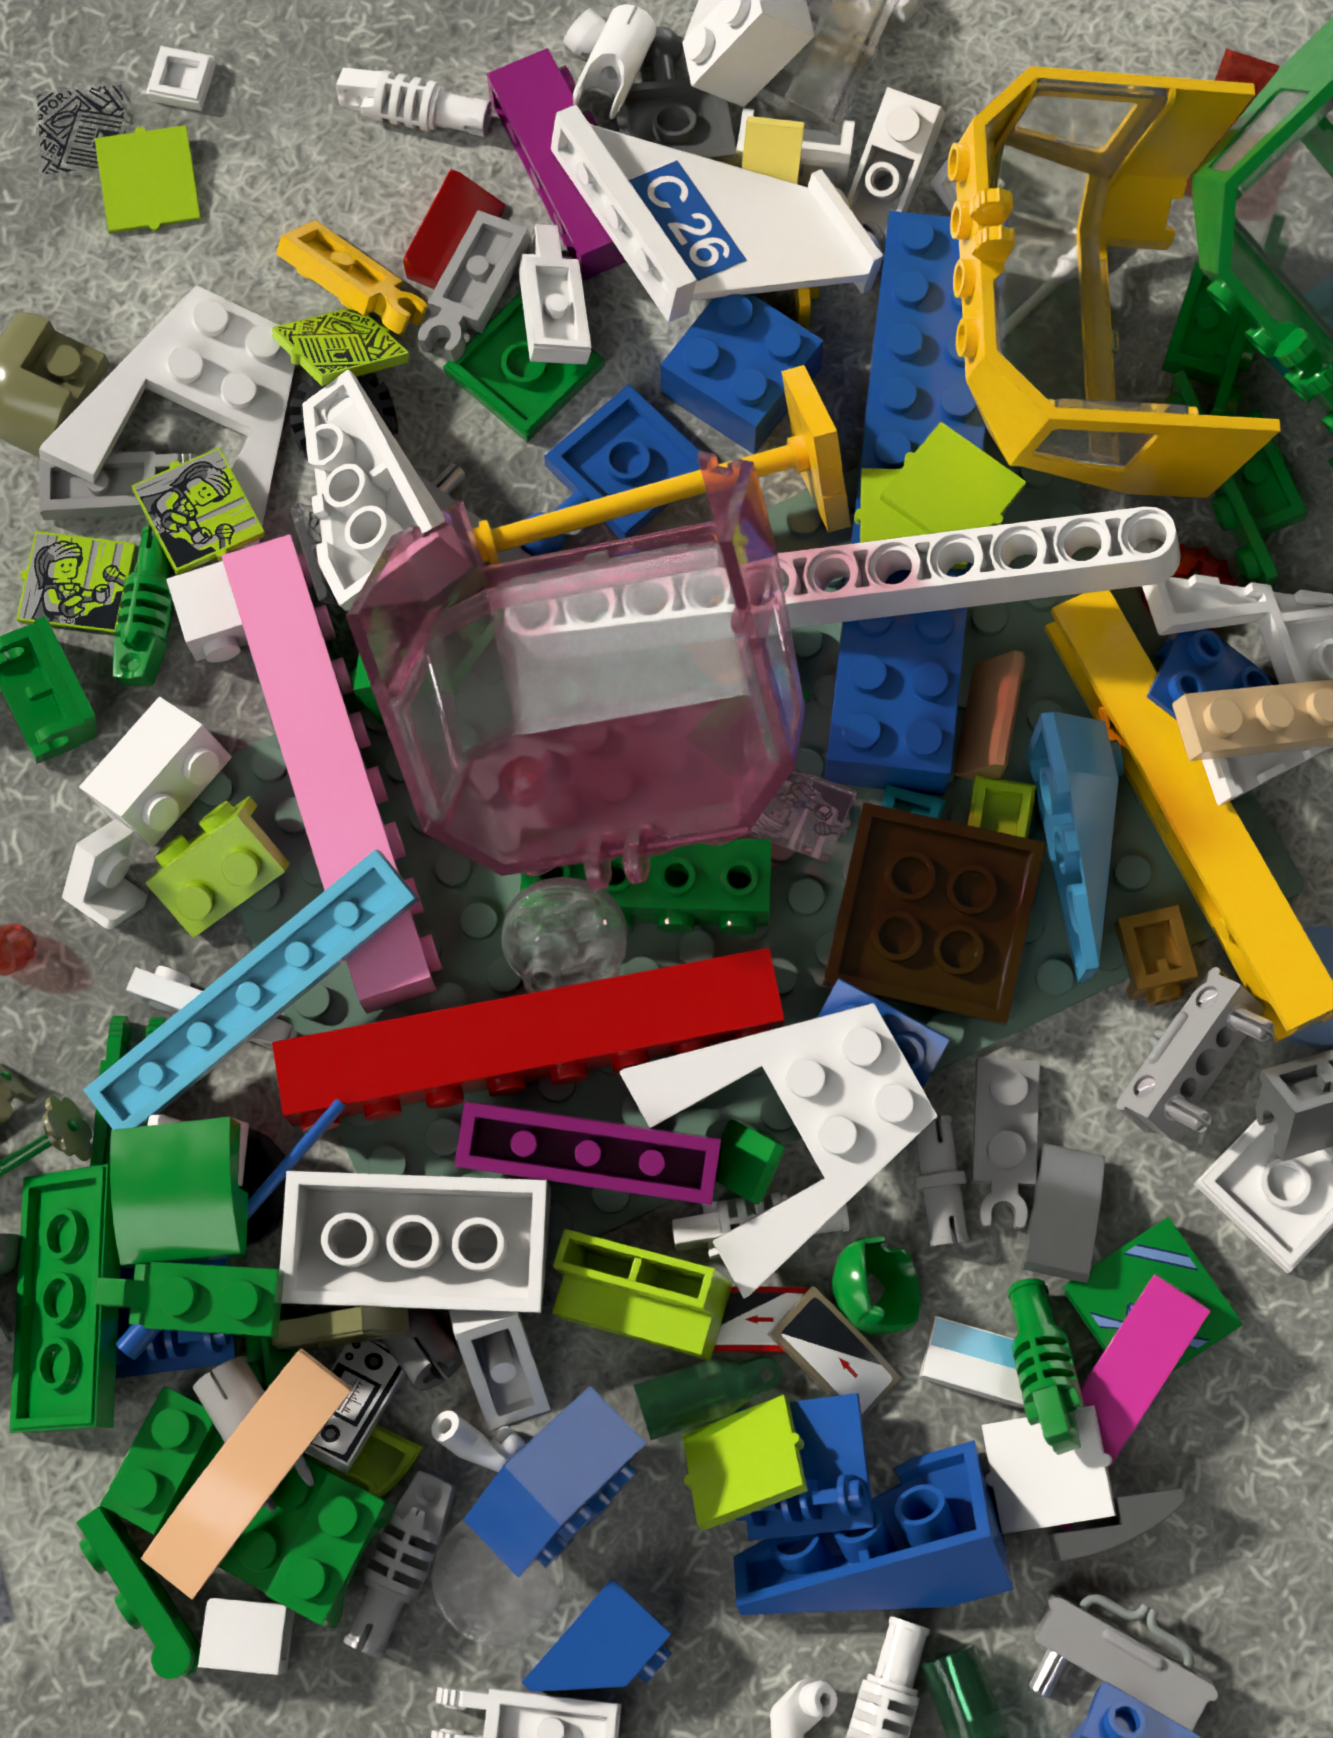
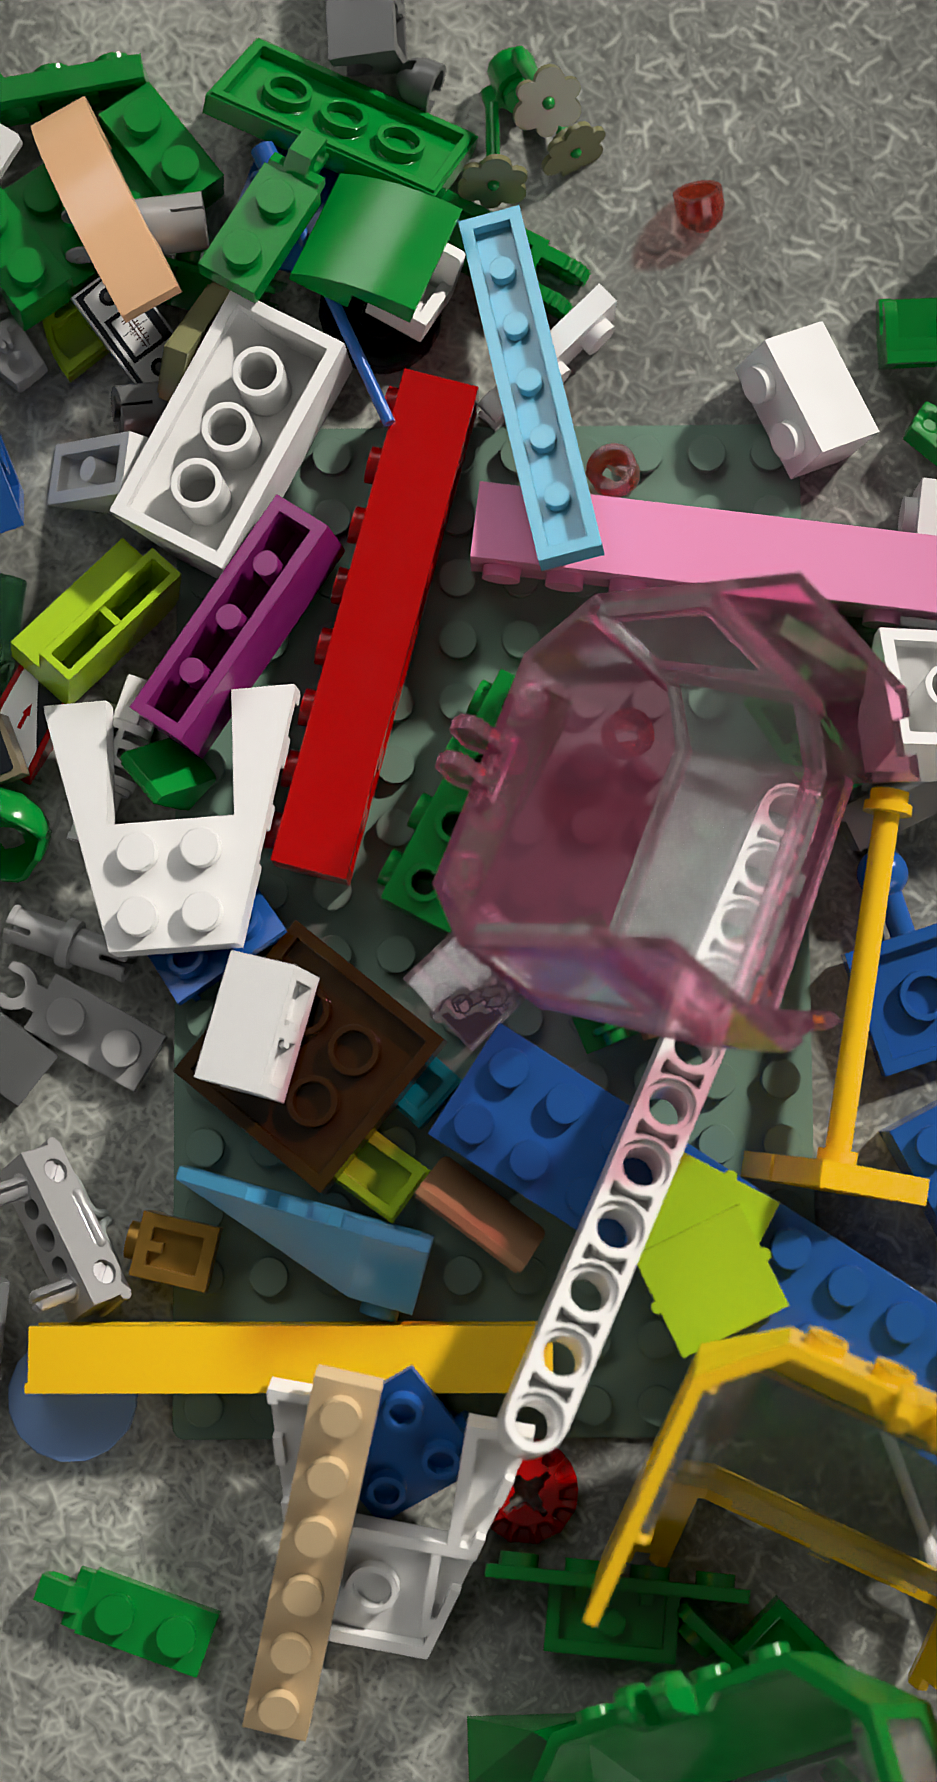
camera: 120 degrees right, 10 degrees up
white bracket [62,819,148,929] -> none
lime bracket [145,796,290,938] -> none
white arm [431,1411,526,1472] -> none
clear tile [501,877,627,993] -> none
none -> white hinge [194,950,320,1104]
none -> clear red hinge [586,443,640,498]

